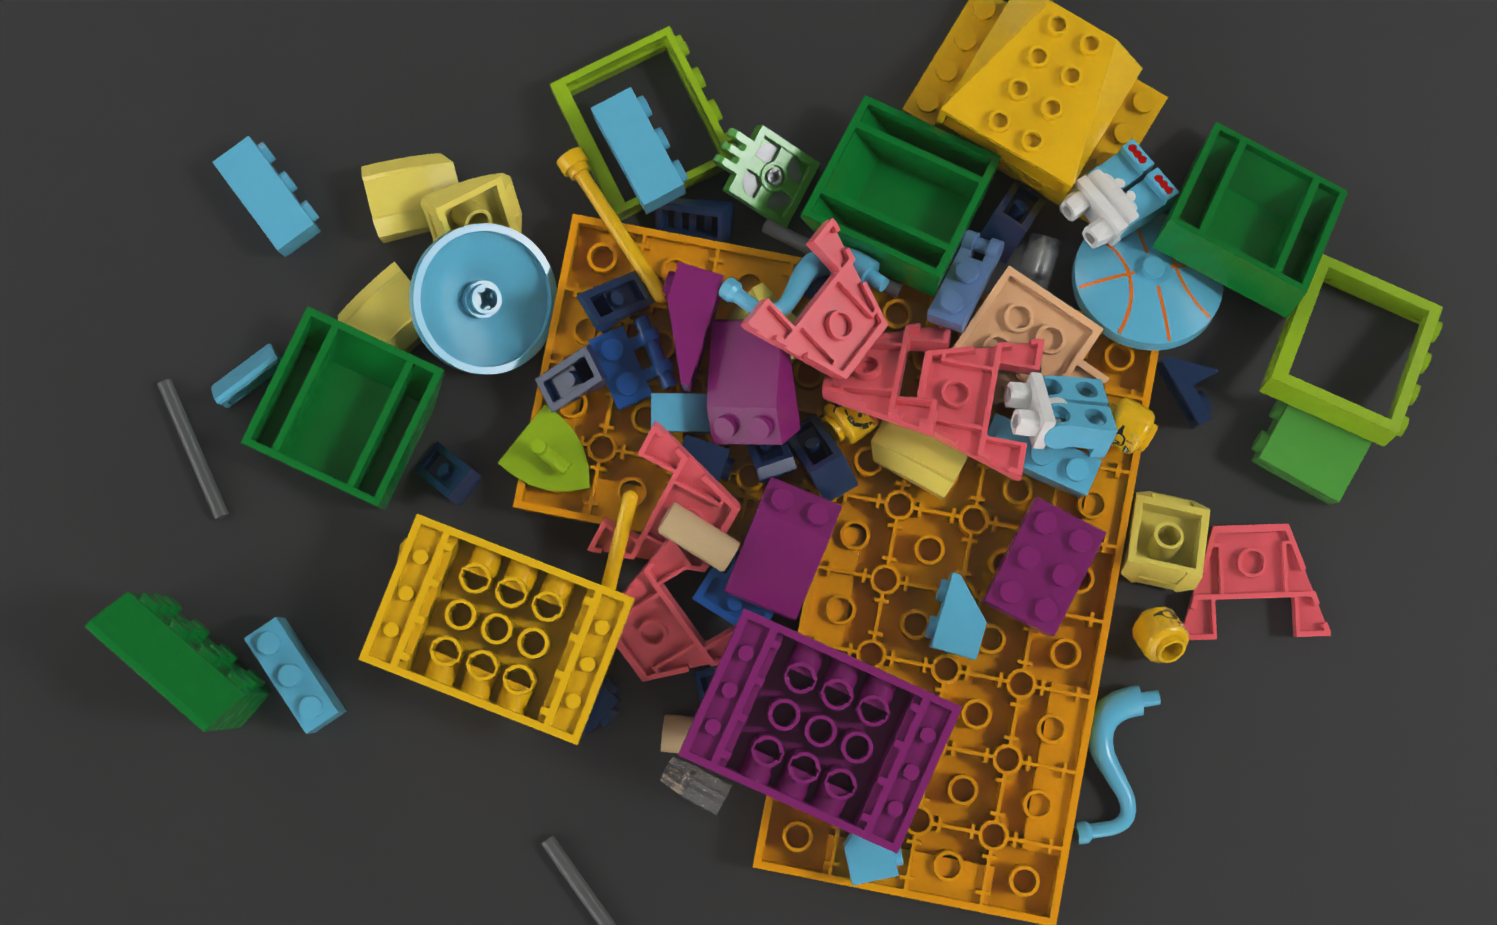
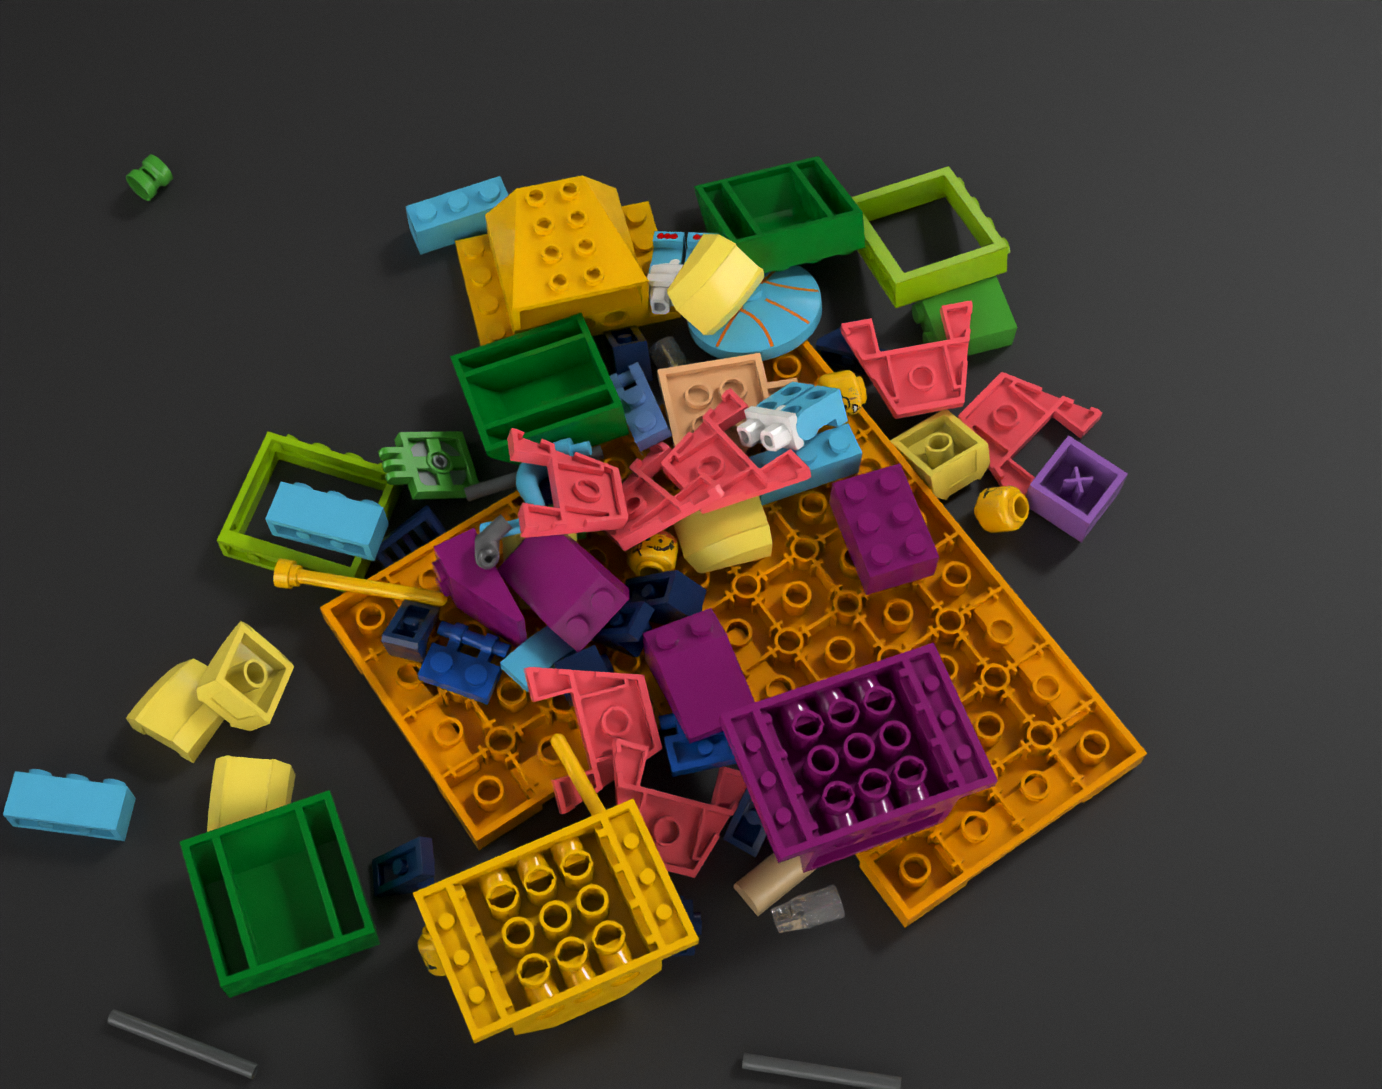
camera: 50 degrees left, 20 degrees down
medium azure slope [211,343,282,408] -> none
medium azure dish [409,223,557,374] -> none
lime shield [498,404,590,492] -> none
dark blue slope [535,345,608,413] -> none
tan brick [658,502,740,572] -> none
medium azure slope [843,833,904,886] -> none
medium azure slope [925,572,987,660] -> none
medium azure animal [1074,685,1161,845] -> none
none -> flat silver arm [475,514,513,570]
none -> light yellow slope [667,234,764,335]
none -> coral wing [840,300,973,419]
none -> medium lavender brick [1025,435,1128,543]

